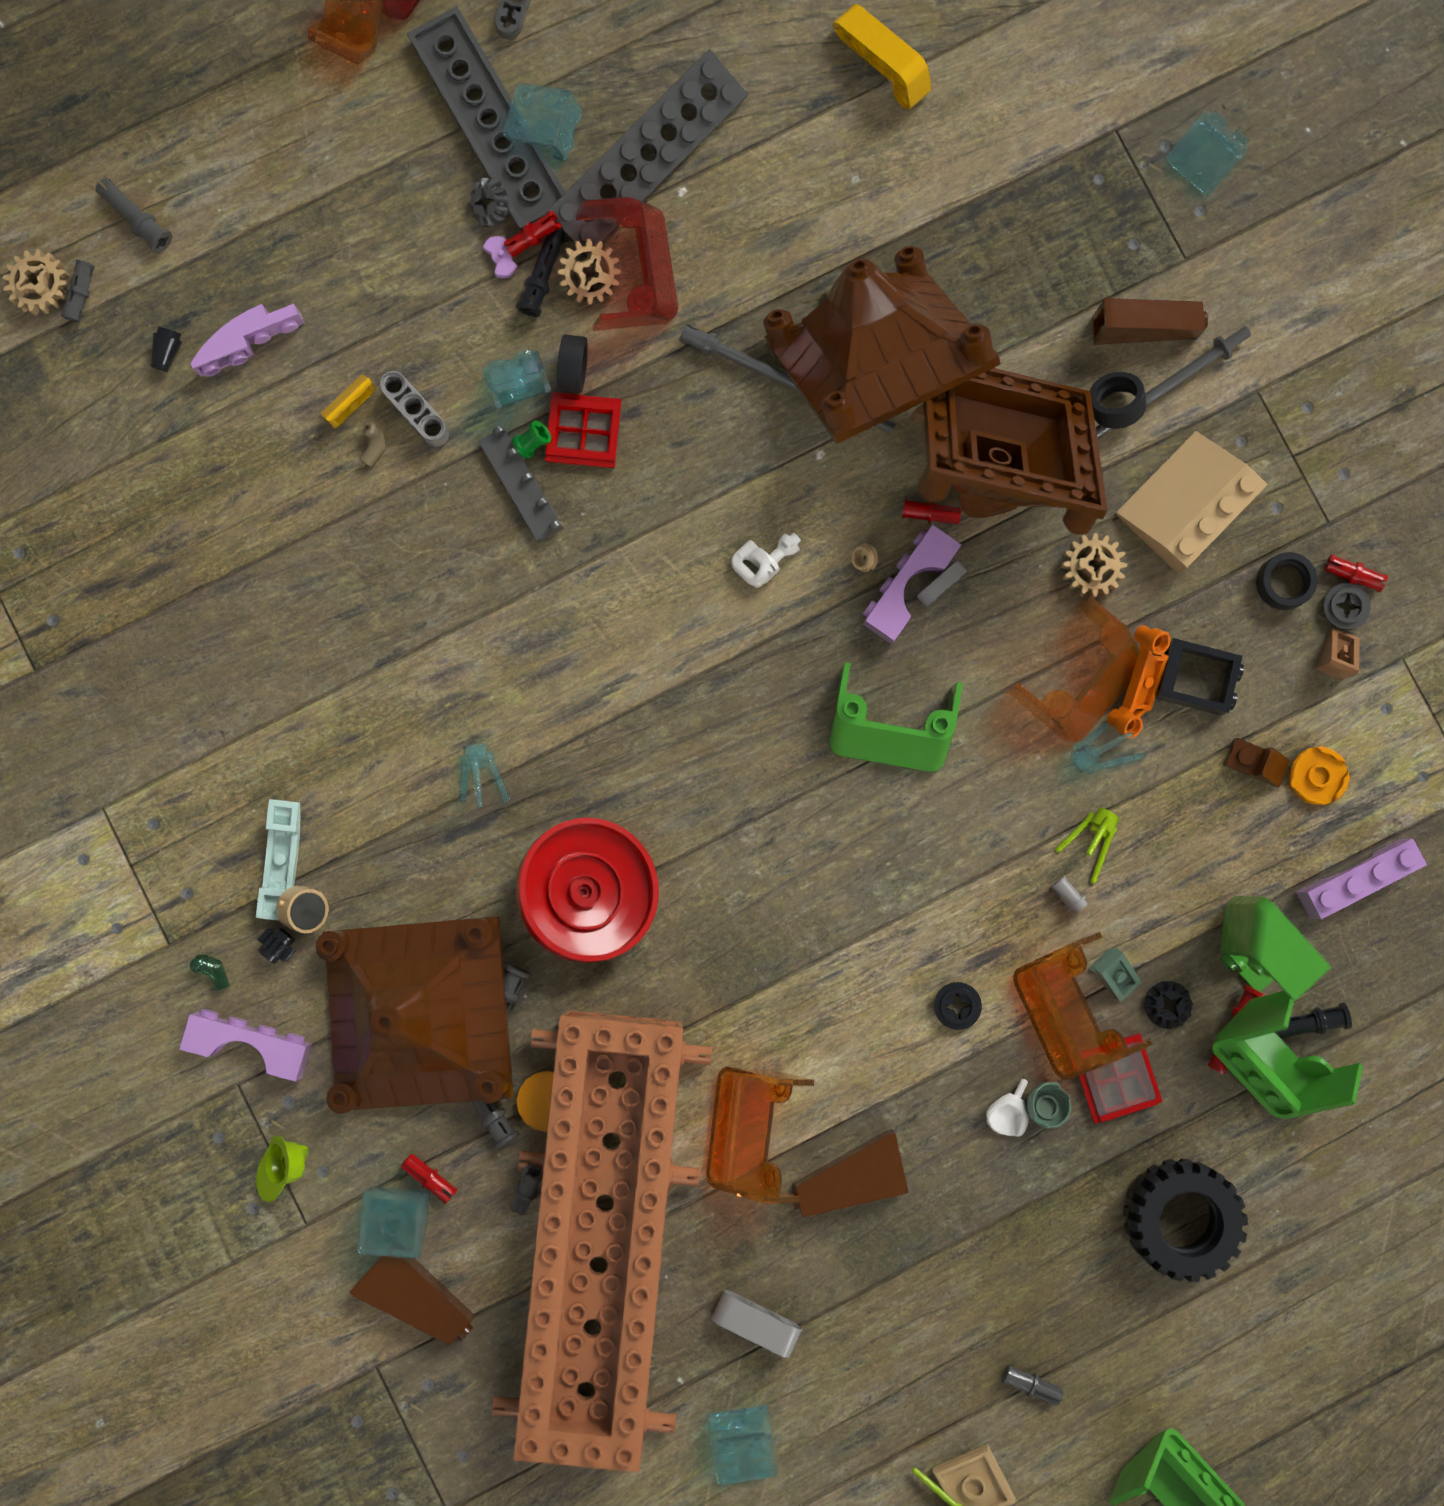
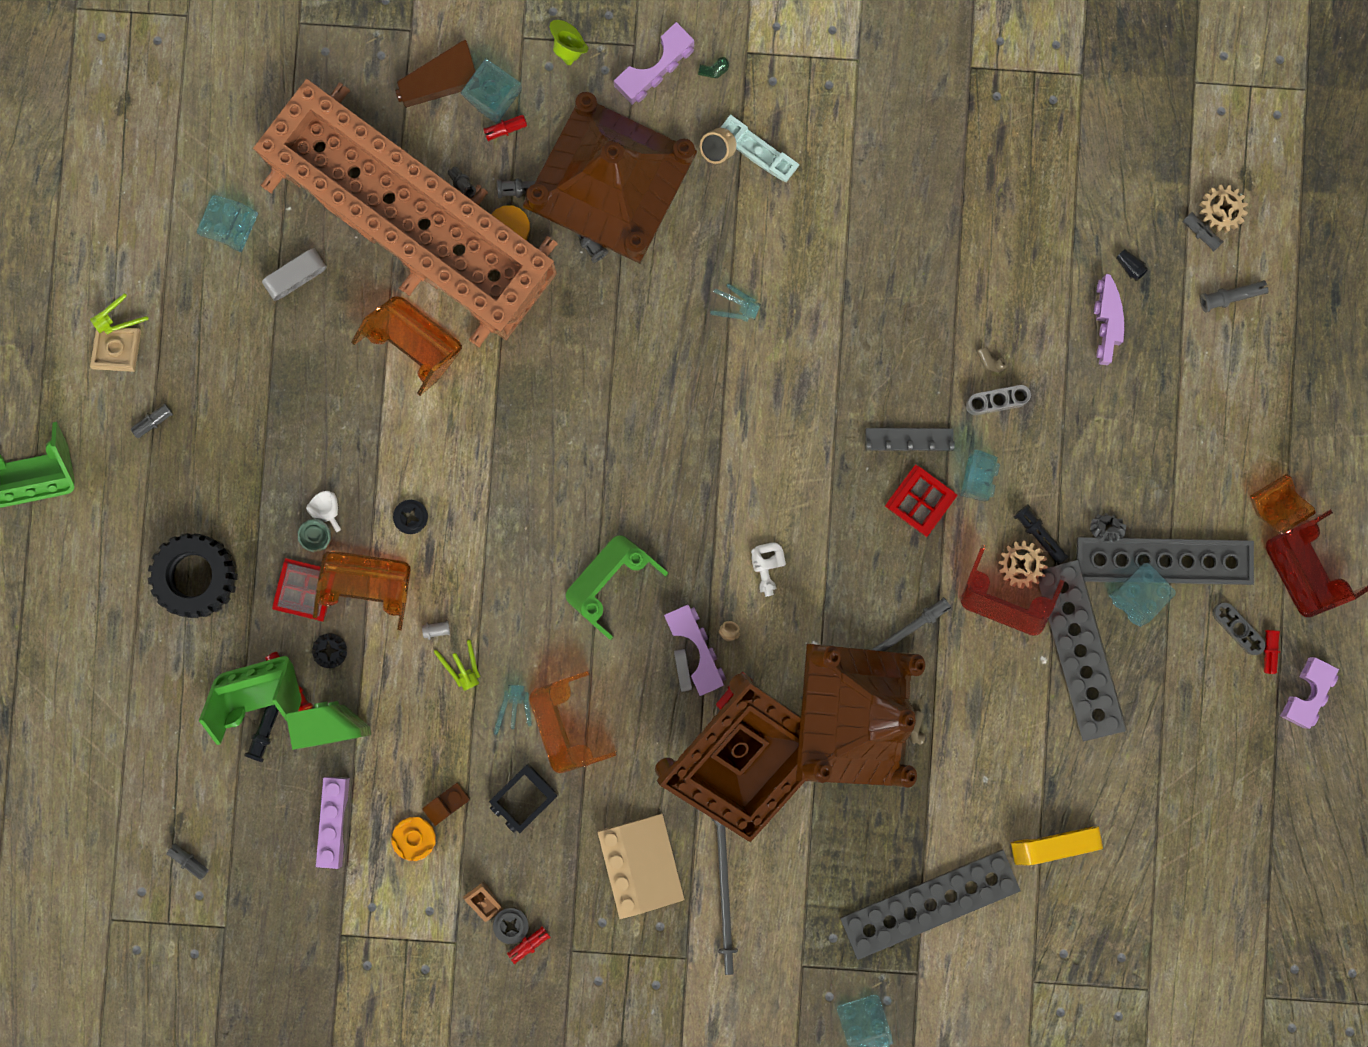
camera: 125 degrees right, 0 degrees up
black gear [257,926,296,964] -> none
yellow slope [321,375,376,429] -> none
lavender piece [483,236,517,278] -> none
red pin [504,211,561,257] -> none
green bush [512,420,551,459] -> none
red container [515,818,659,963] -> none
black tyre [557,334,588,393] -> none
reddish brown slope [791,1129,909,1217] -> none
tan gear [1061,533,1127,598] -> none
sand green slope [1089,947,1142,1002] -> none
black tyre [1090,371,1147,429] -> none
reddish brown slope [1092,298,1208,345] -> none
orange plate [1107,625,1171,739] -> none
black tyre [1256,552,1318,610] -> none
none -> dark grey plate [840,849,1021,960]

